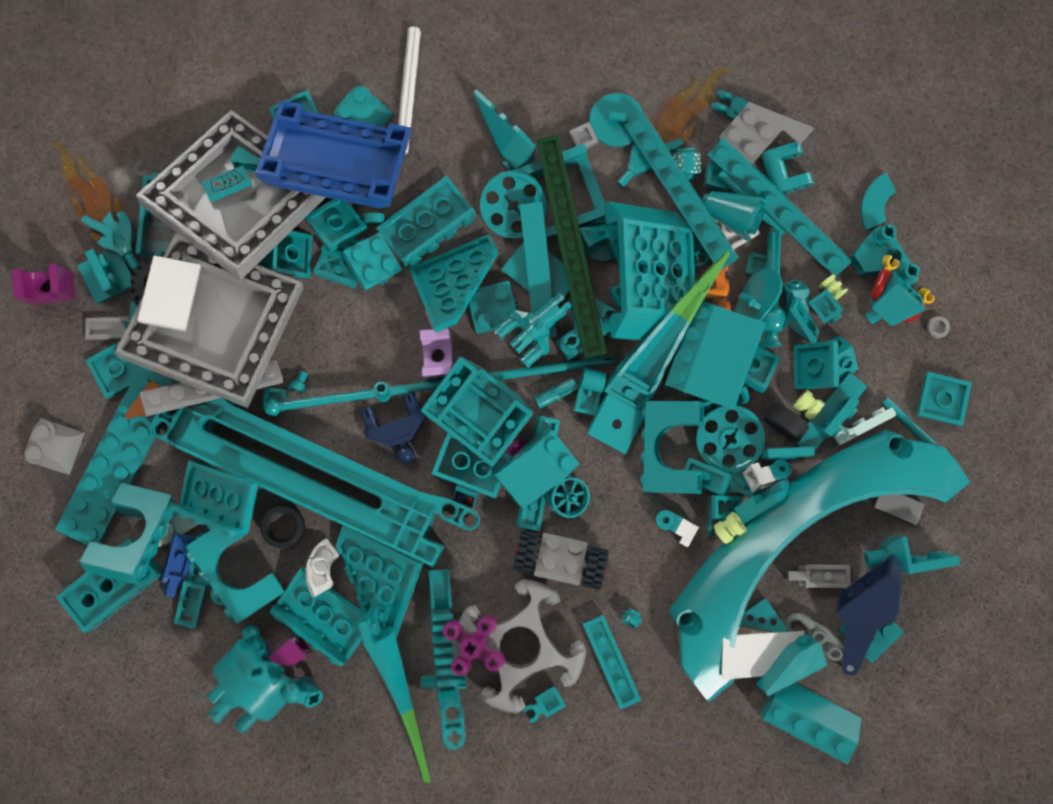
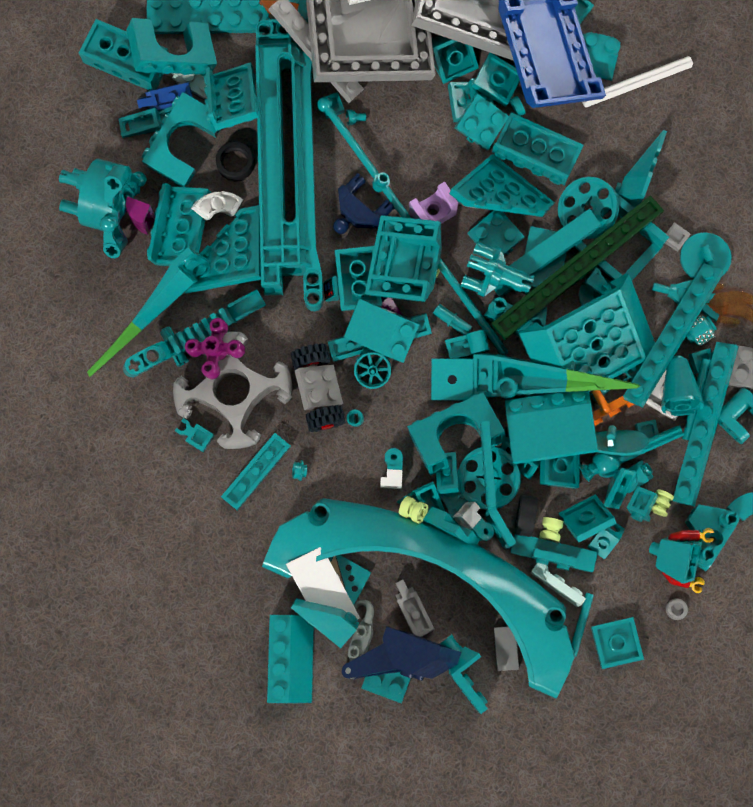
camera: 60 degrees right, 5 degrees down
none -> teal hinge [347,409,364,427]
none -> teal tile [480,421,496,510]
none -> teal tile [496,377,518,399]

